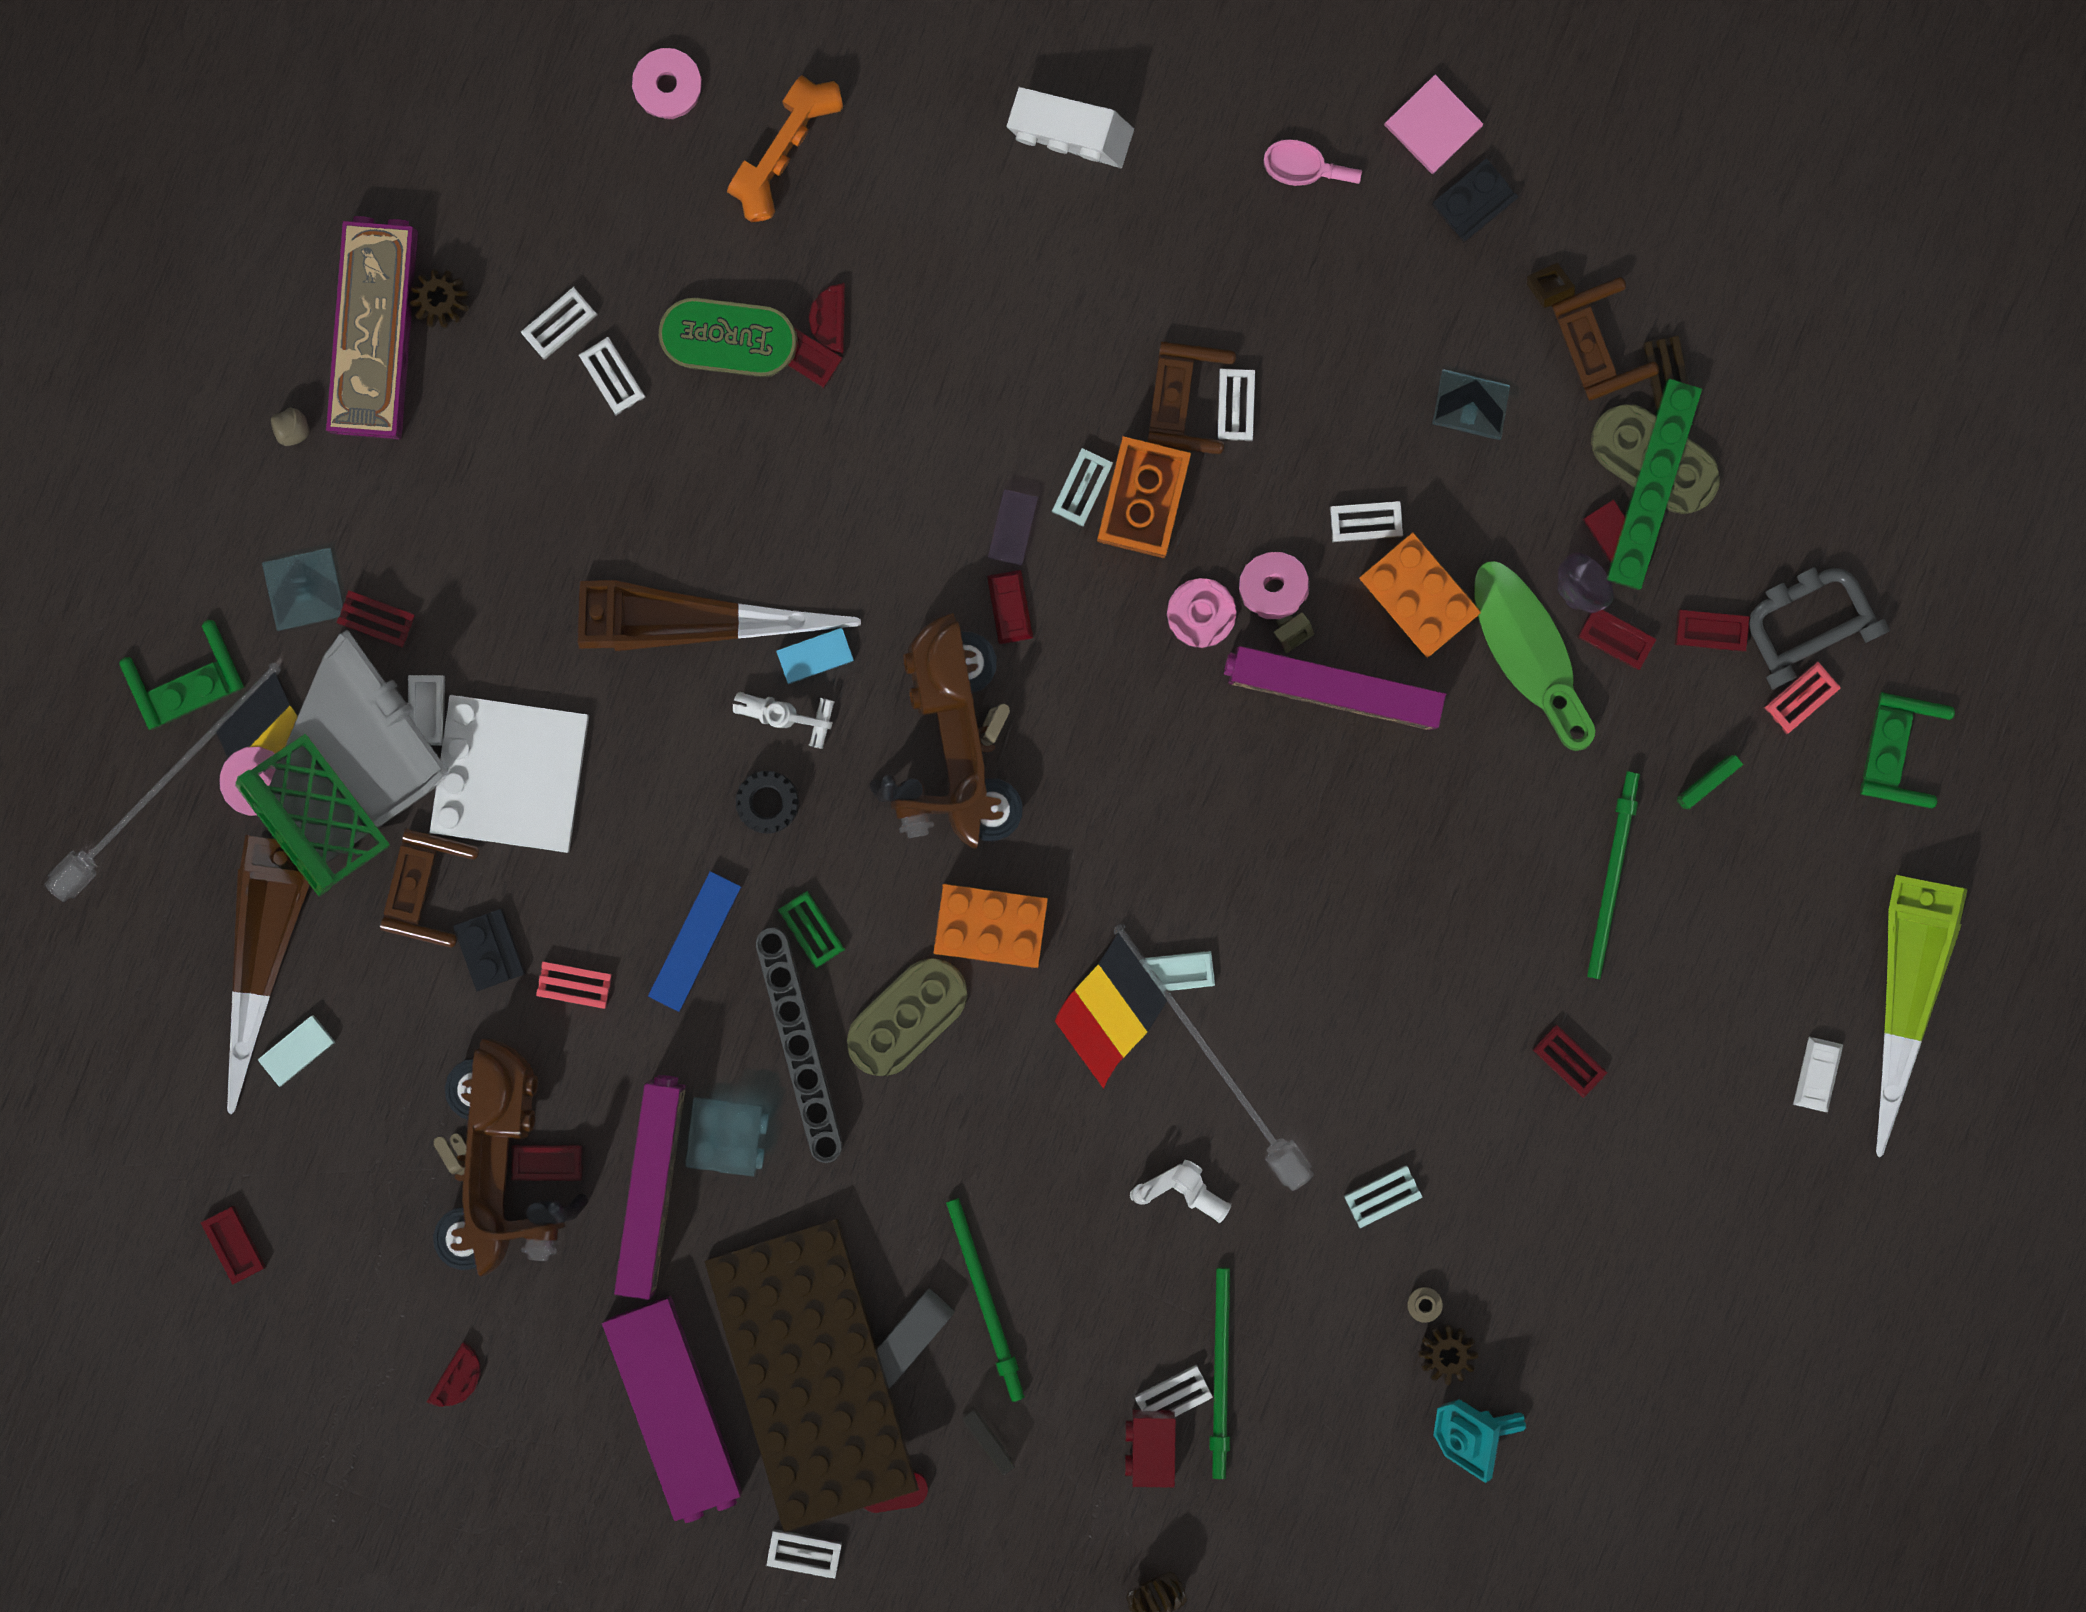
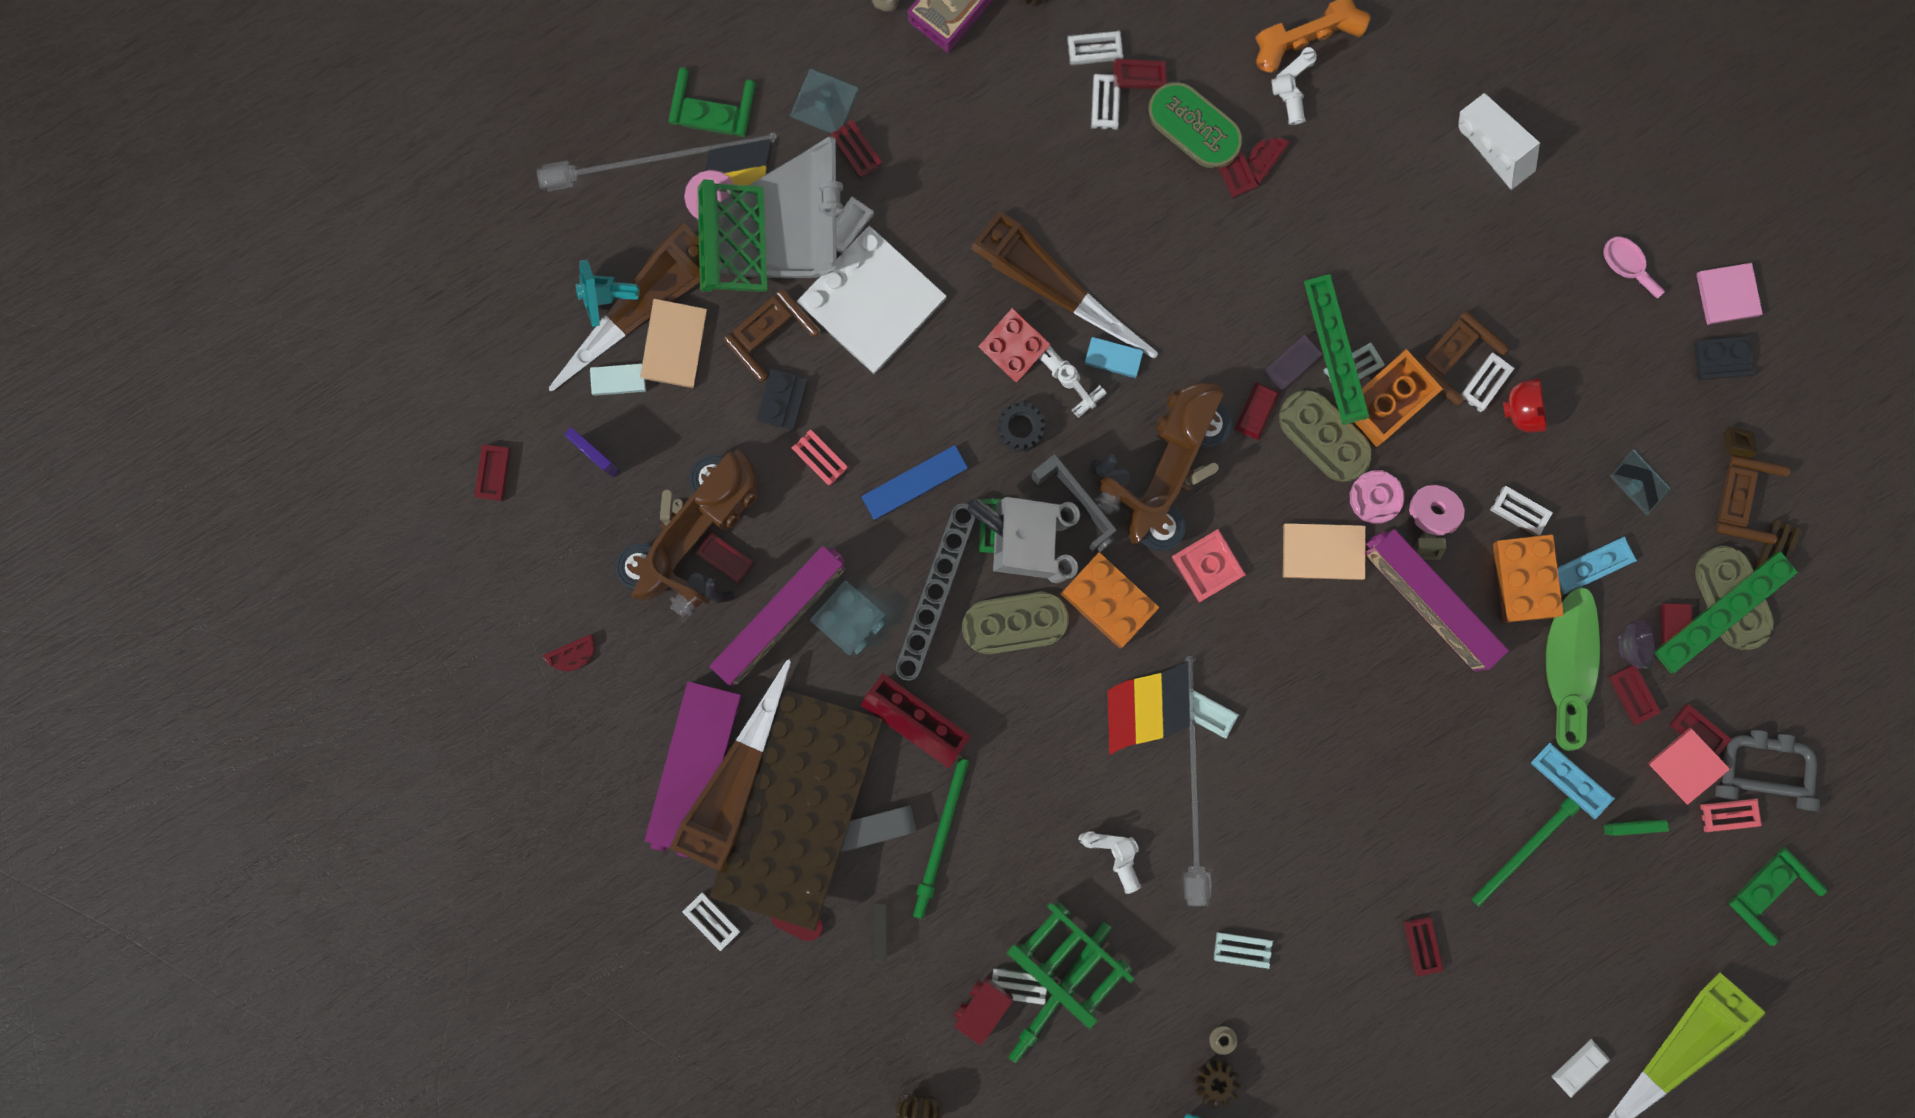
camera: 30 degrees right, 5 degrees down
none -> dark purple tile [565,427,621,477]
none -> teal piece [575,259,640,327]
none -> light nougat tile [640,299,707,388]
none -> reddish brown plate [669,660,791,871]
none -> dark red brick [861,673,971,769]
none -> light grey piece [967,497,1080,583]
none -> hinge [978,308,1051,383]
none -> green fence [1007,902,1134,1029]
none -> dark grey panel [1031,454,1116,553]
none -> dark red tile [1113,58,1167,89]
none -> coral tile [1172,529,1246,602]
none -> white pin [1271,47,1317,125]
none -> olive tile [1279,391,1371,482]
none -> light nougat tile [1283,524,1365,580]
none -> green plate [1304,274,1369,425]
none -> red cylinder [1503,378,1547,432]
none -> medium azure tile [1530,743,1615,819]
none -> medium azure tile [1557,537,1637,595]
none -> coral tile [1648,728,1730,805]

